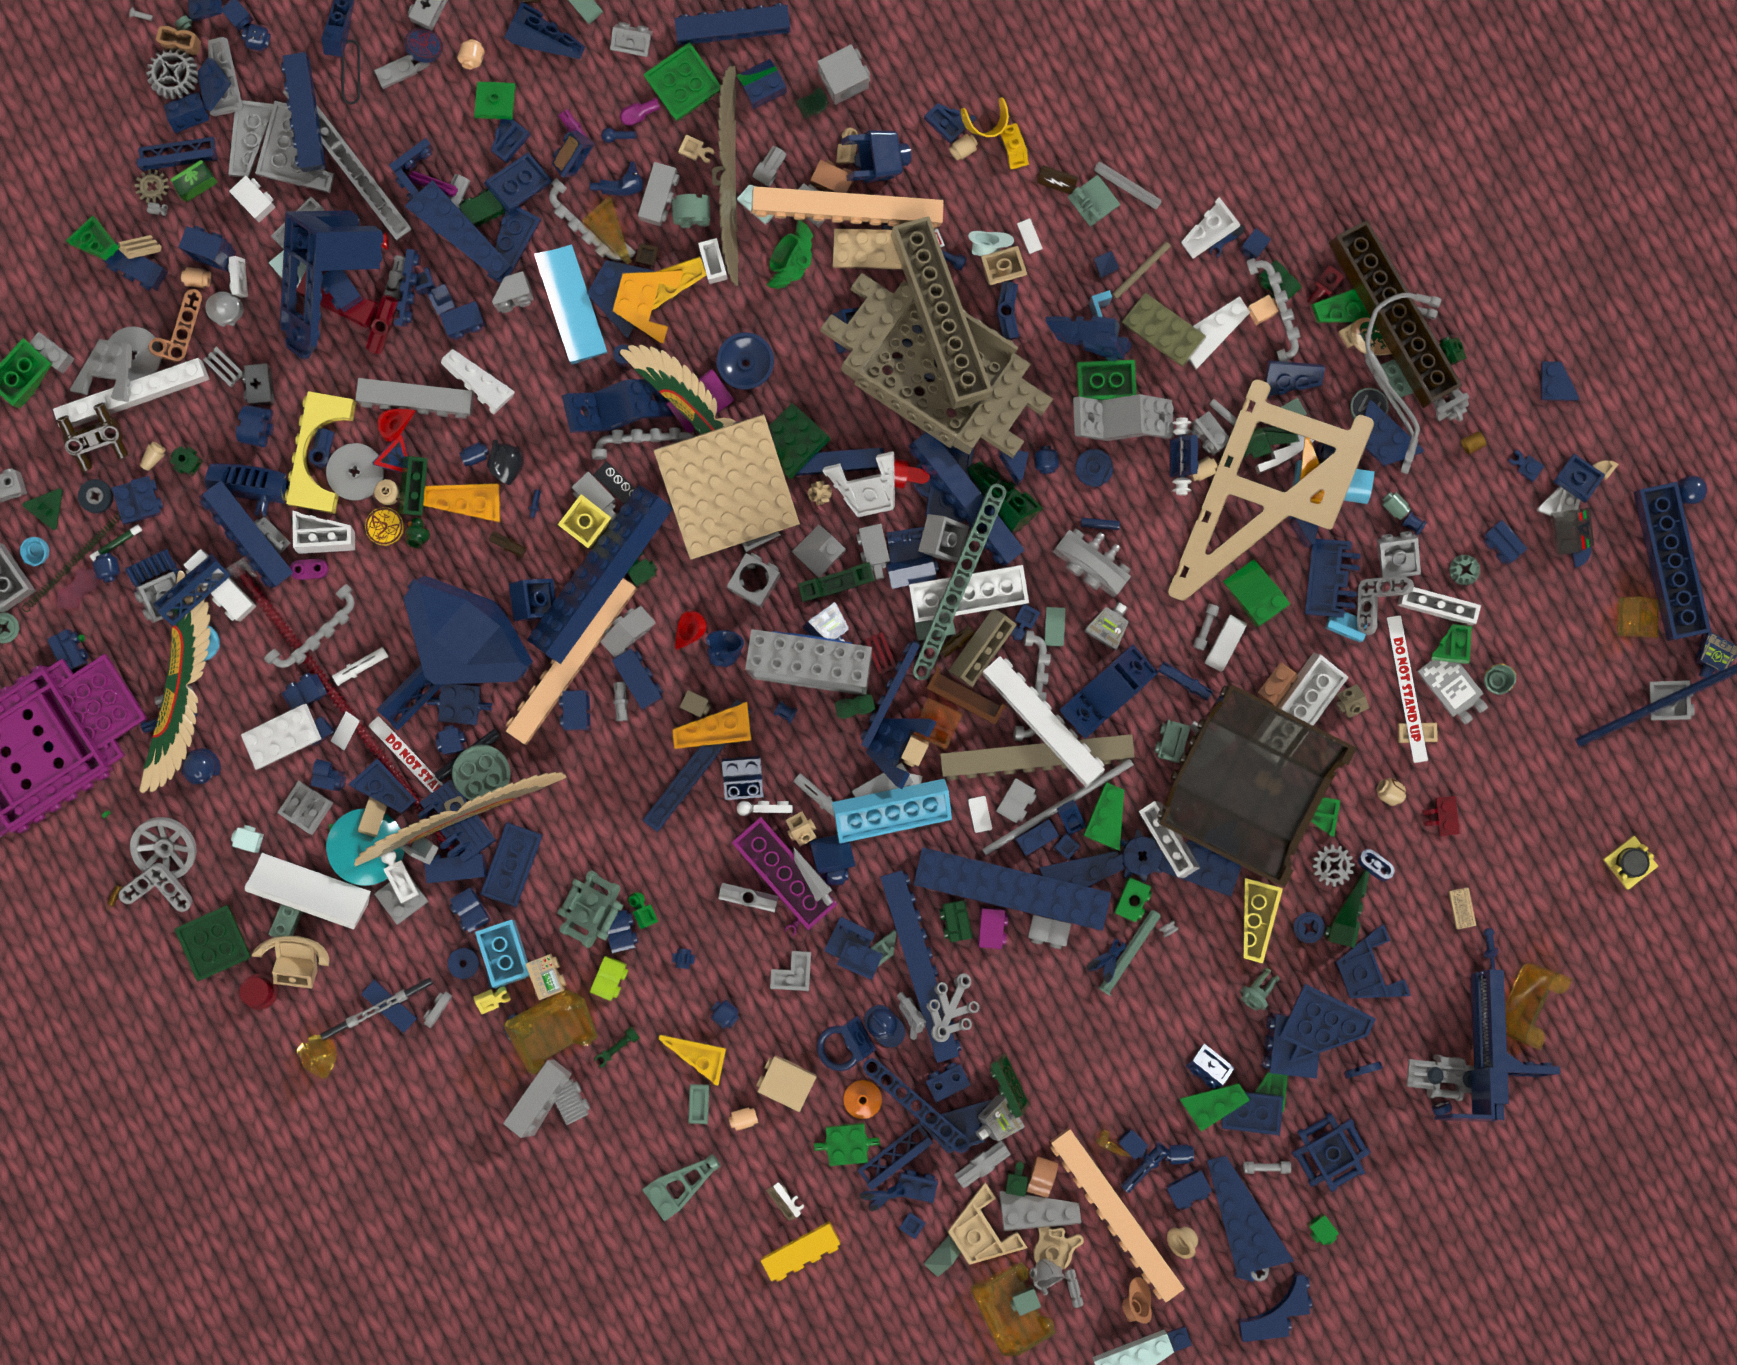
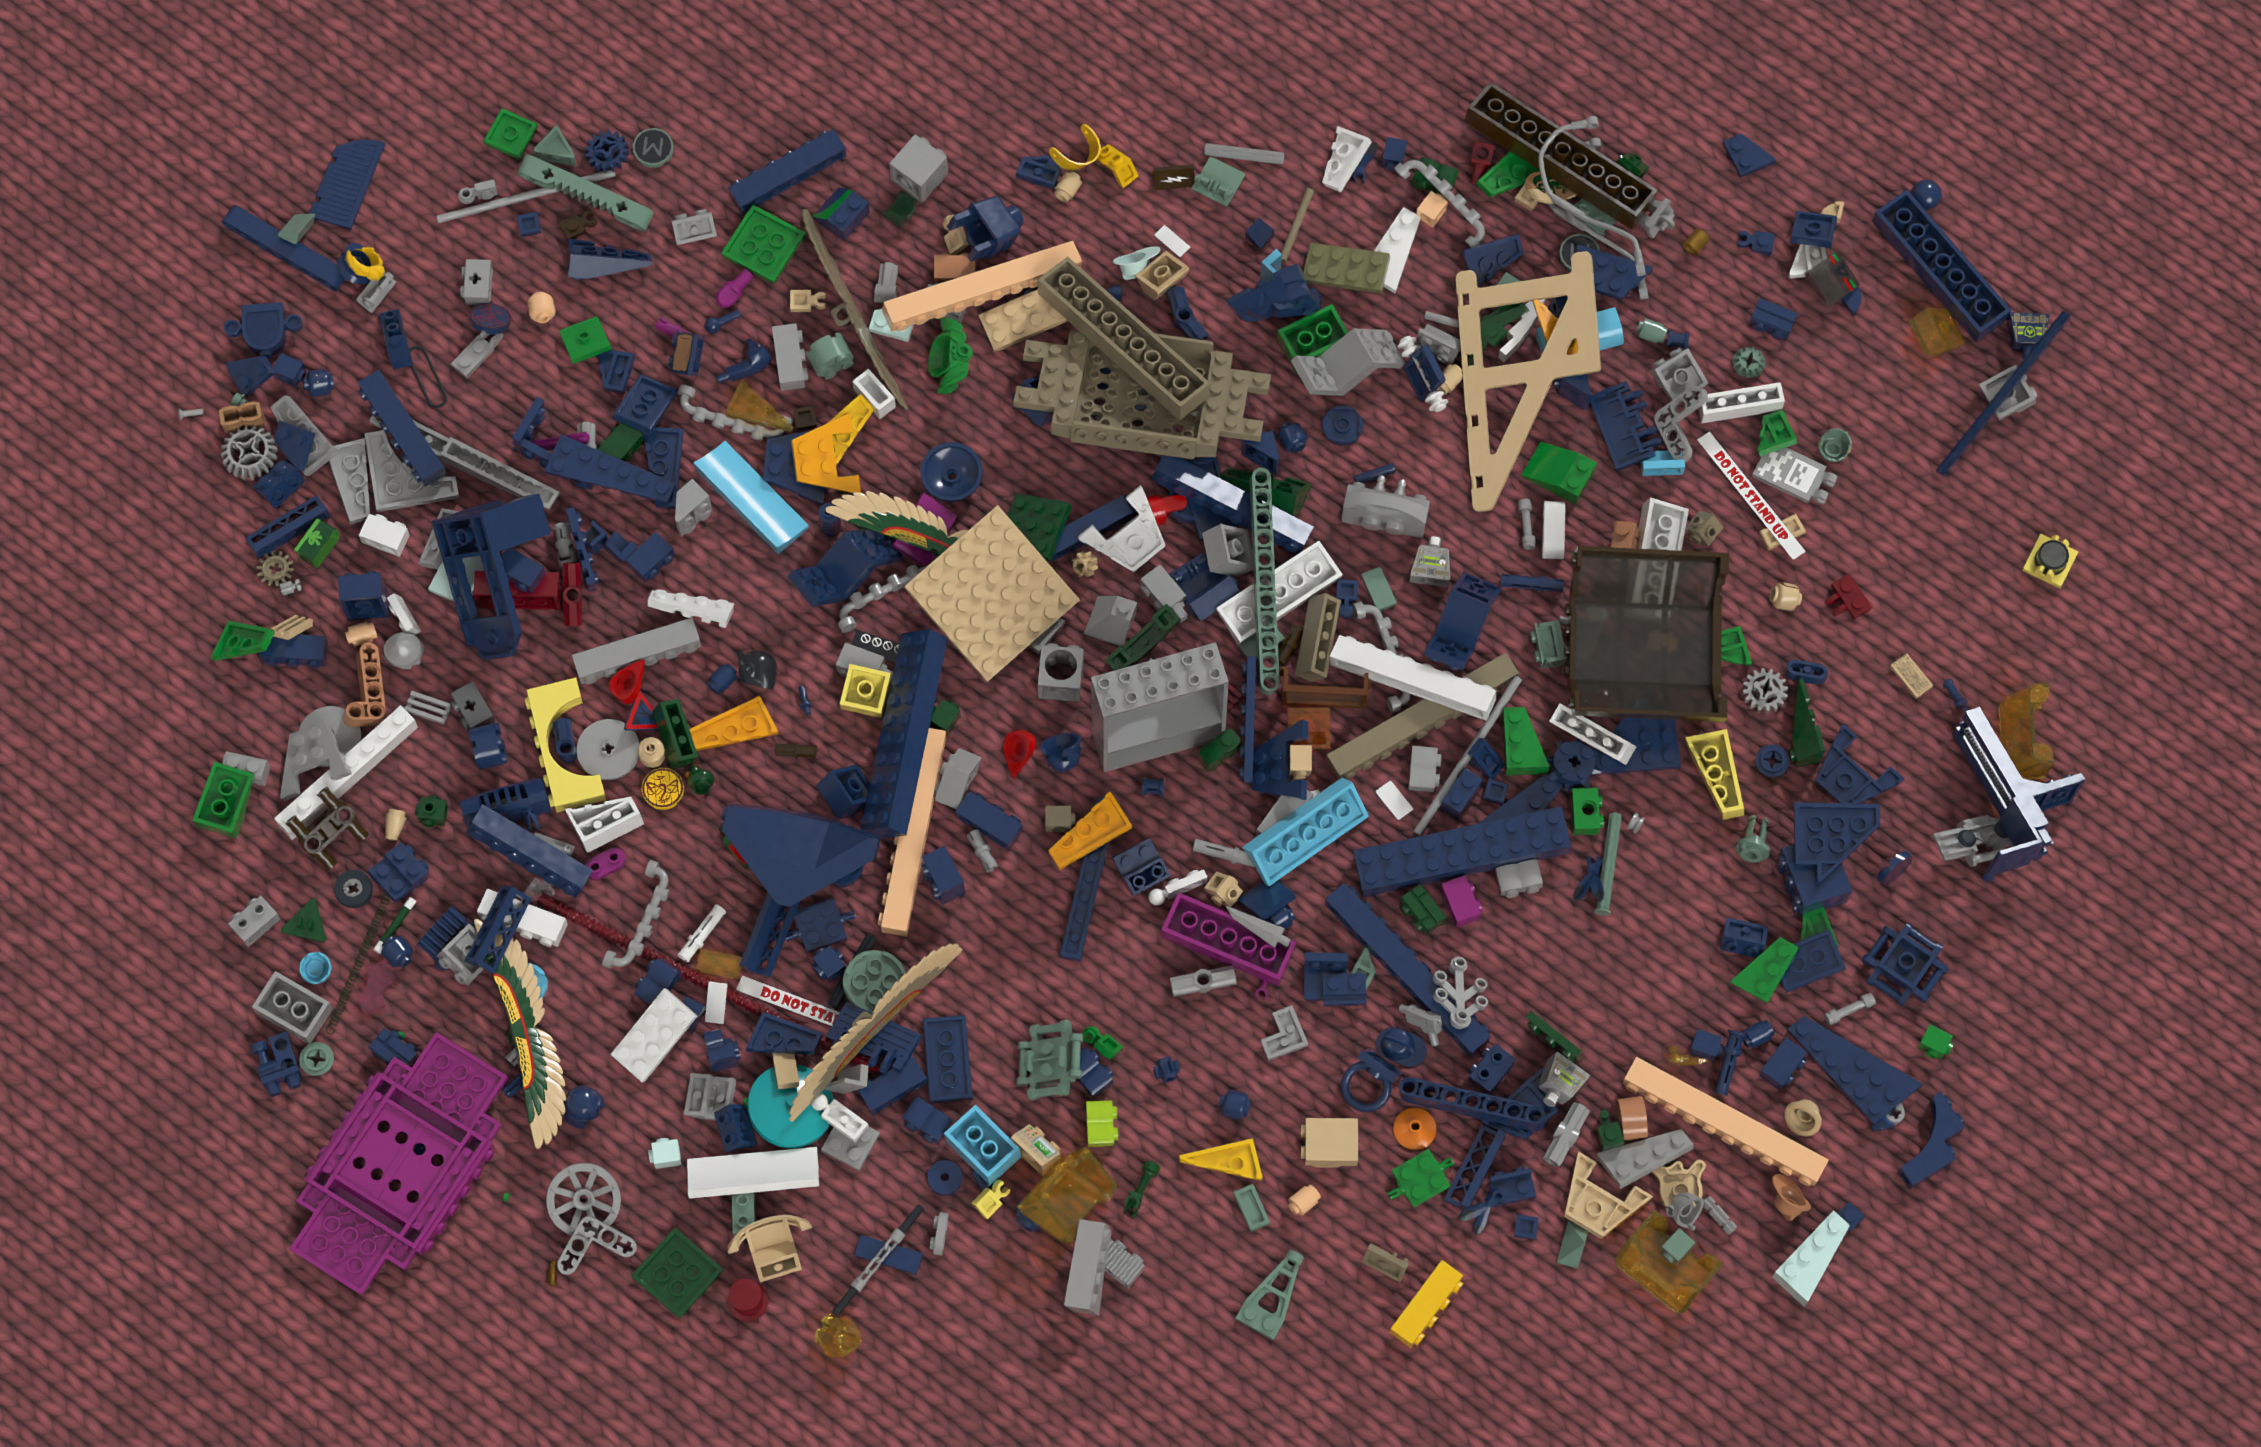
camera: 25 degrees left, 15 degrees down
none -> clear yellow plate [696,949,742,979]
none -> dark blue bracket [714,1104,758,1152]

